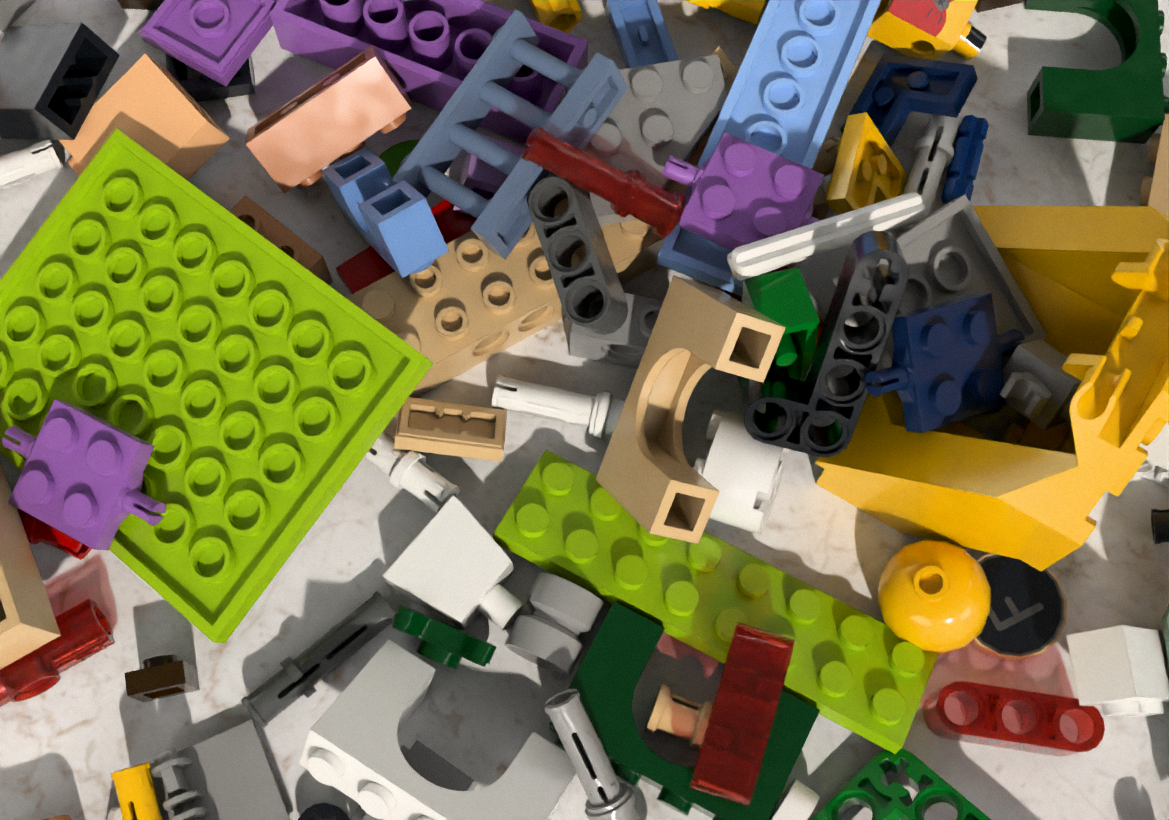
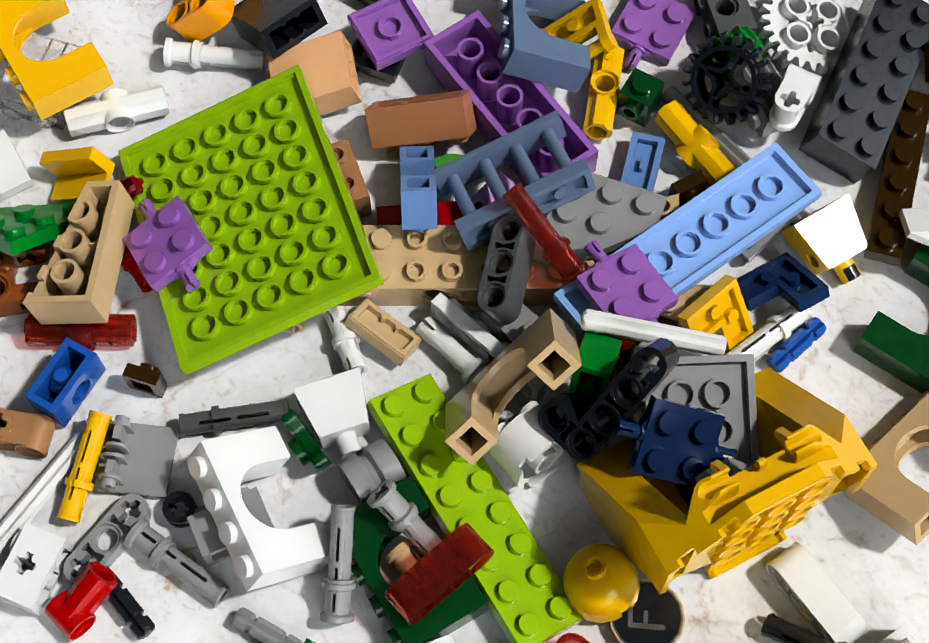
camera: 35 degrees right, 5 degrees down
none -> blue brick [24,337,106,428]
none -> light grey pin [367,479,462,578]
none -> white plate [431,292,547,402]
none -> dark brown plate [668,170,707,207]

